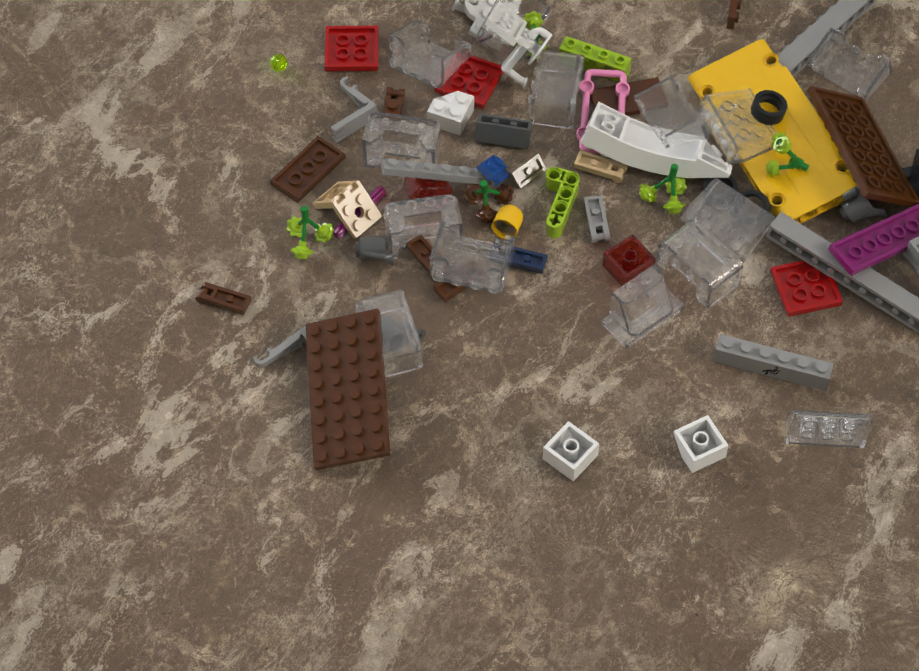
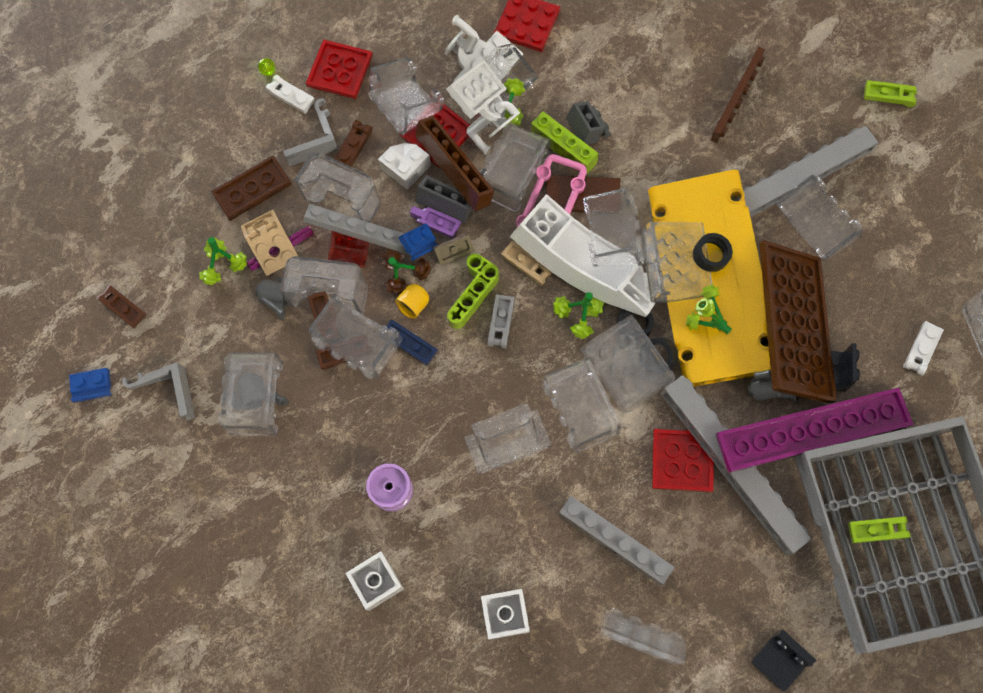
camera: 25 degrees right, 15 degrees up
reddish brown plate [306,308,391,470] -> none
clear red slope [602,235,657,290] -> none
none -> blue plate [69,368,112,403]
none -> white plate [265,75,315,114]
none -> lavender wheel [366,464,413,512]
none -> medium lavender hinge [410,206,461,239]
none -> reddish brown brick [415,115,494,211]
none -> dark grey brick [566,101,611,145]

